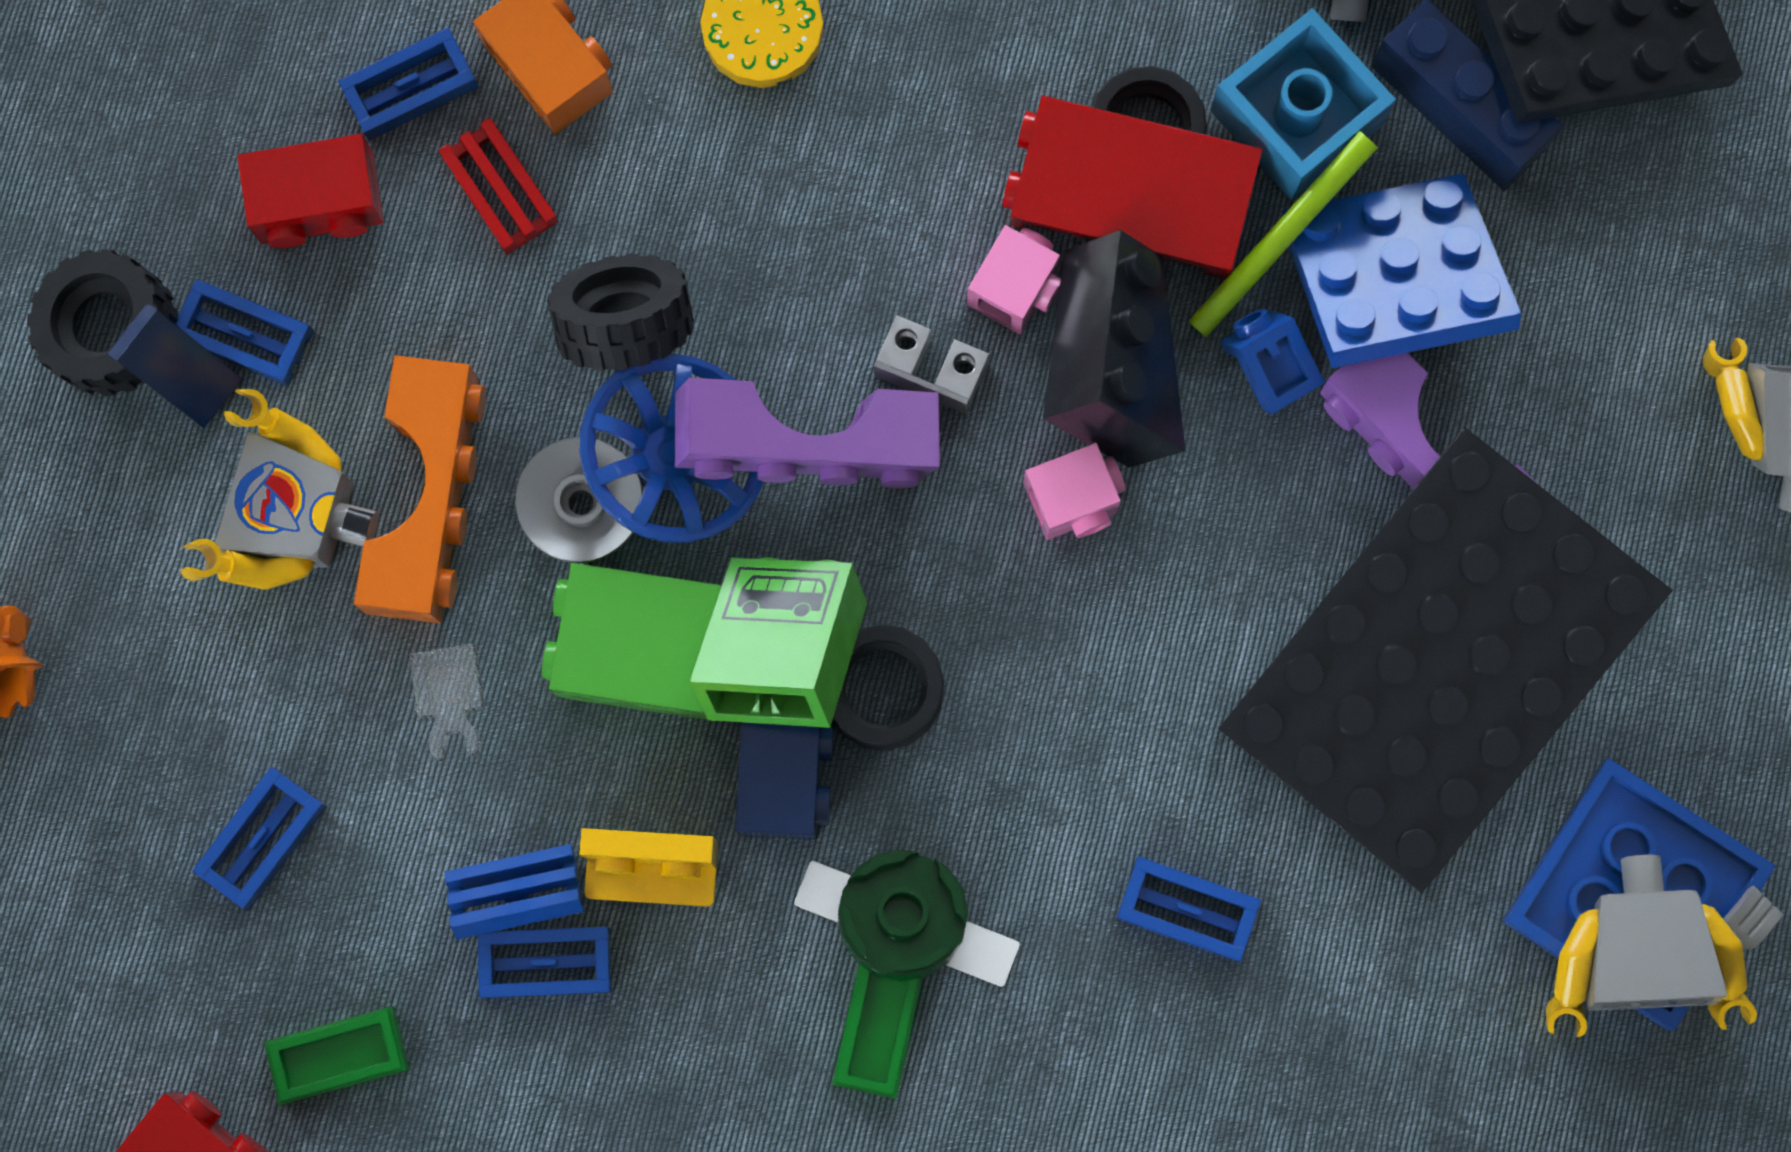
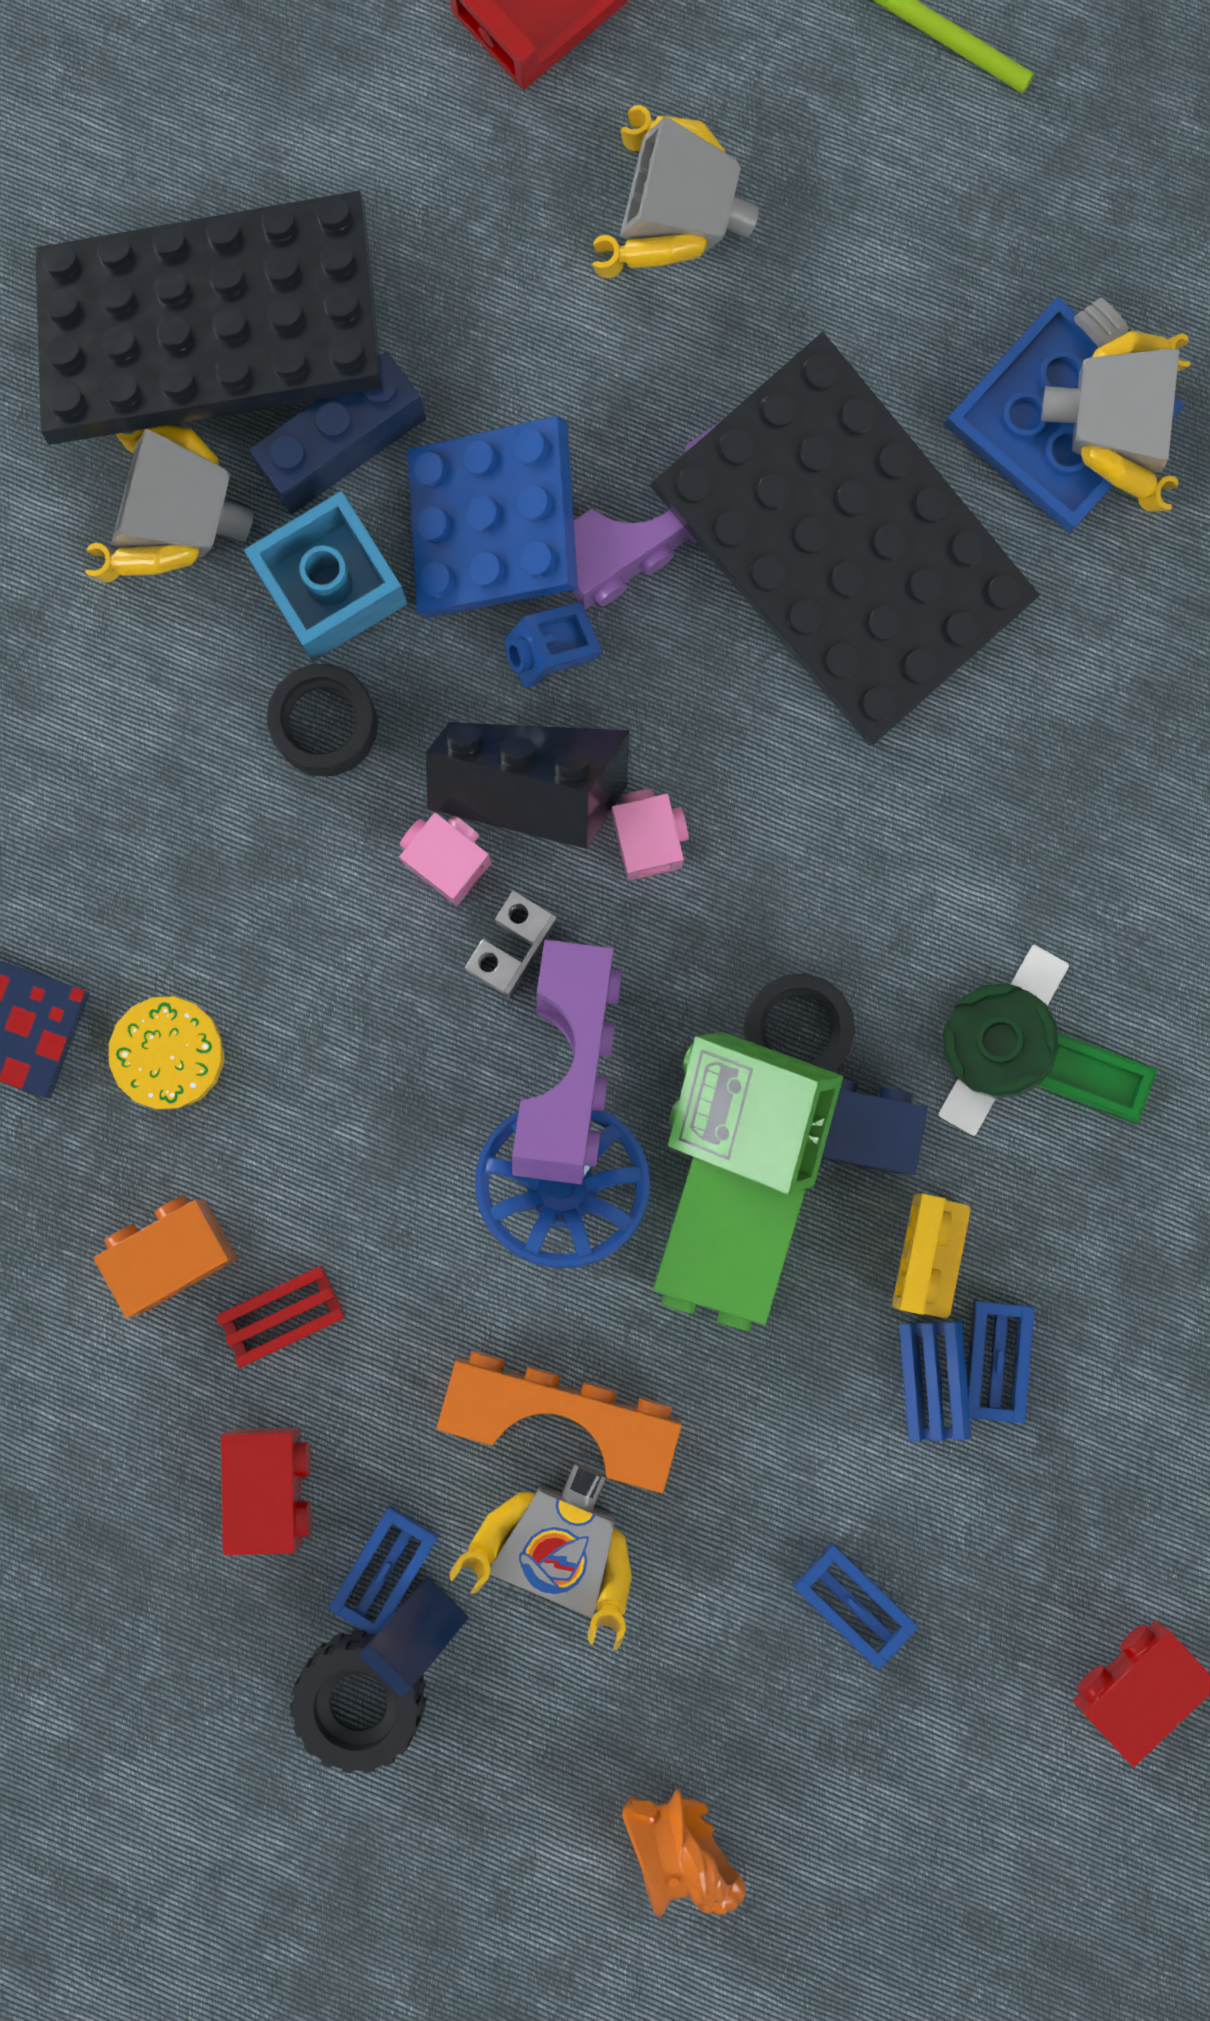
camera: 80 degrees left, 5 degrees up
green tile [264,1006,410,1106] -> none
blue tile [338,27,479,141] -> none
clear plate [409,644,485,762] -> none
light grey dish [515,437,643,563] -> none
black tyre [547,254,694,371] -> none
red panel [1002,95,1263,280] -> none
blue tile [1116,856,1261,962] -> none
lime piece [1188,131,1378,338] -> none

